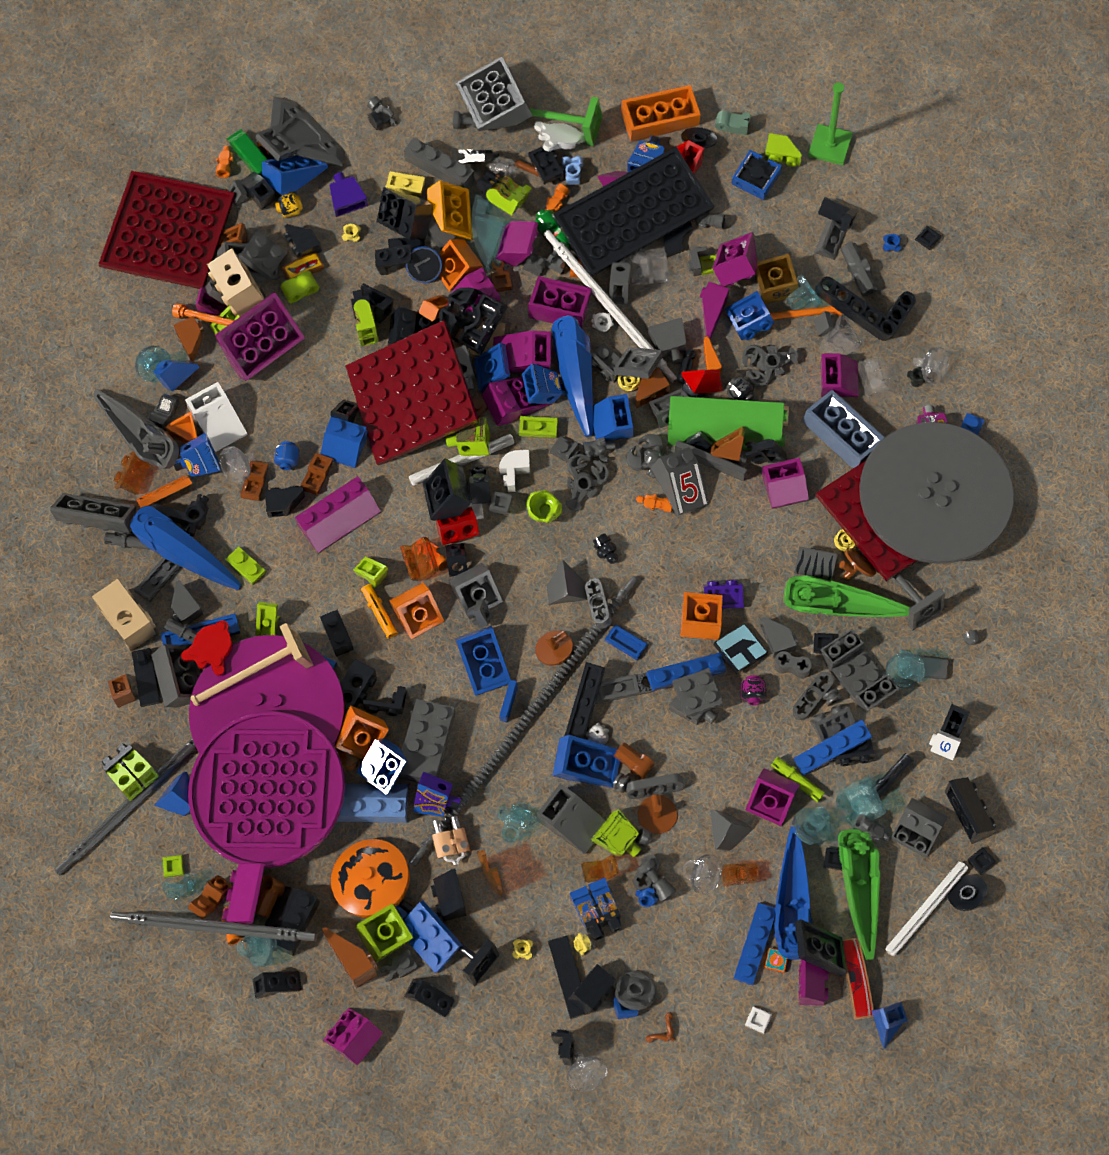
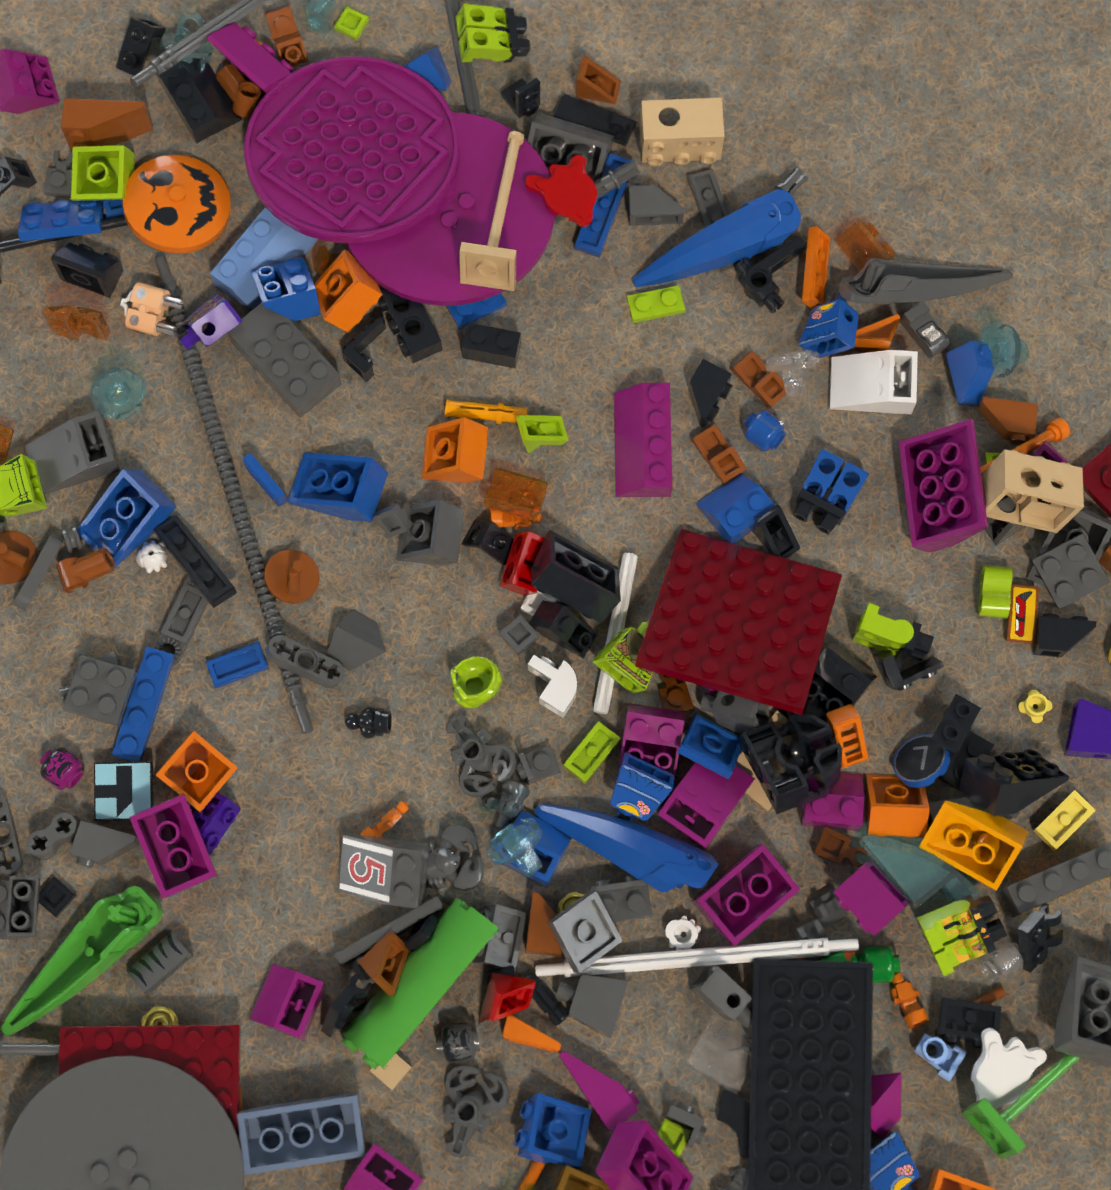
camera: 120 degrees right, 5 degrees up
dark grey slope [50,493,136,534] -> none
lime slope [256,601,280,636] -> none
dark orange shield [839,548,876,581] -> none
none -> magenta slope [129,794,217,899]
none -> clear light blue tile [486,818,542,877]
none -> black bracket [501,78,540,118]
none -> blue hips [794,449,869,535]

